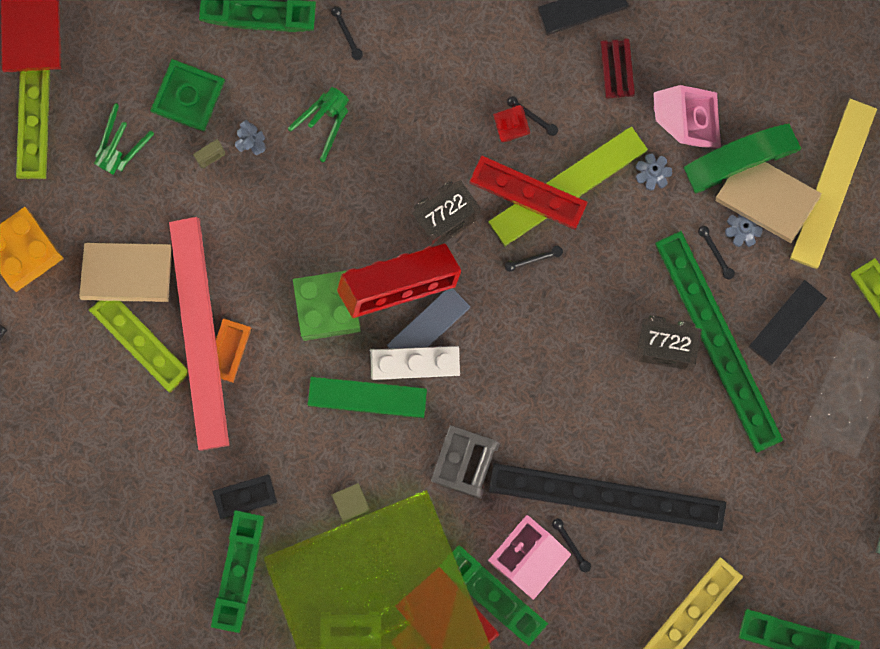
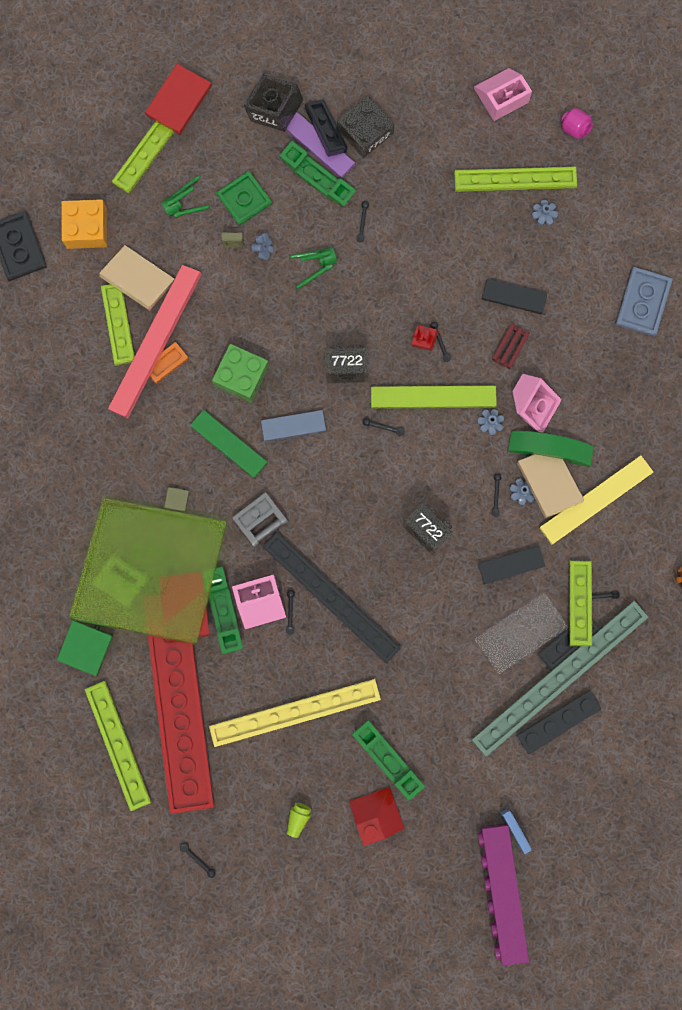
camera: 30 degrees right, 0 degrees up
green slope [211,510,265,633] -> none
black plate [212,474,278,520] -> none
red brick [337,243,461,318] -> none
white plate [370,346,460,380] -> none
red plate [469,155,588,230] -> none
green tile [655,231,784,453] -> none

